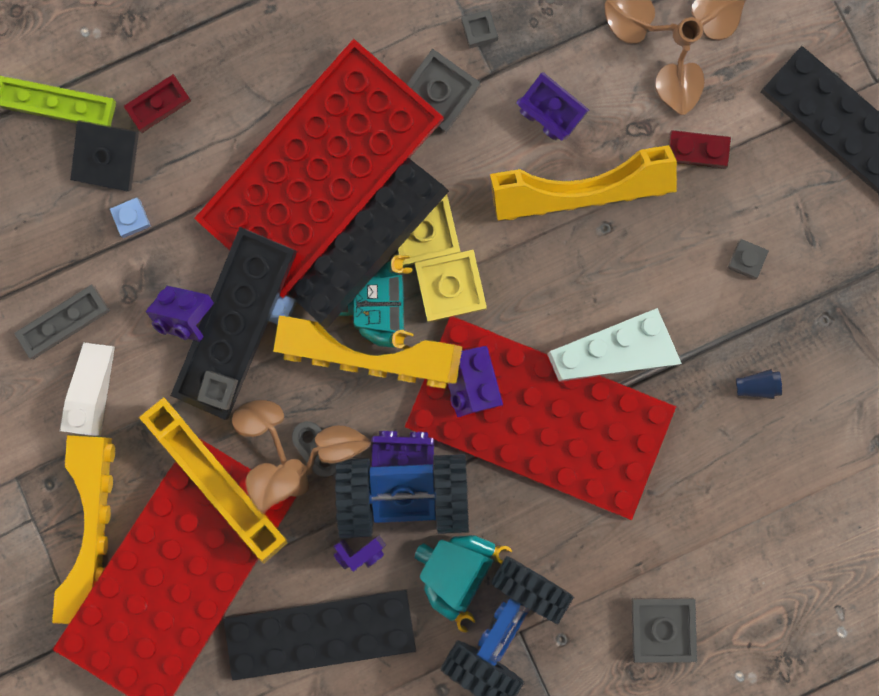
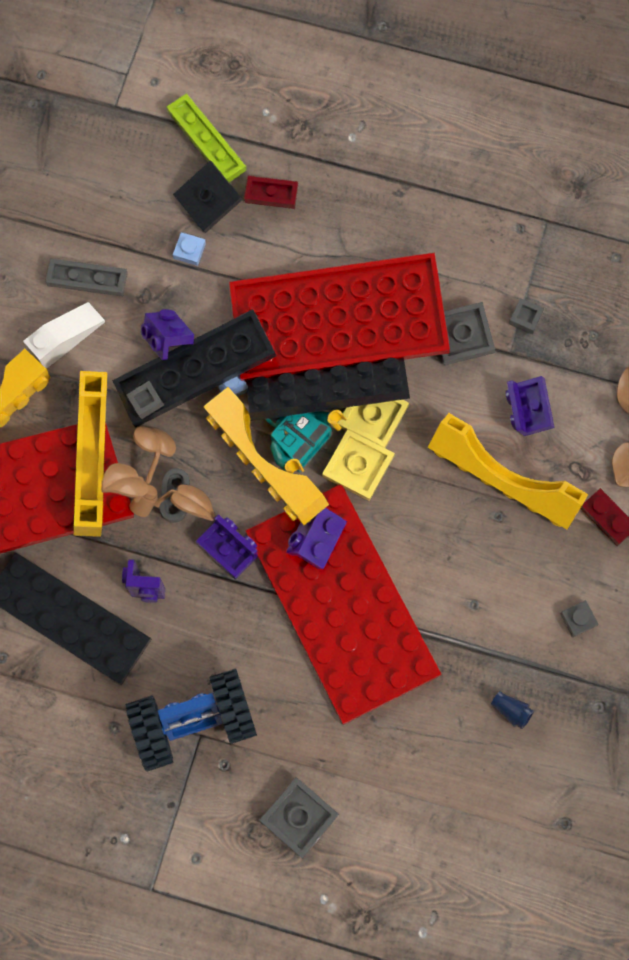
camera: 35 degrees right, 10 degrees down
plate [335,454,469,538] -> none
teal torso [414,535,512,633] -> none
light aqua wing [547,308,682,381] -> none

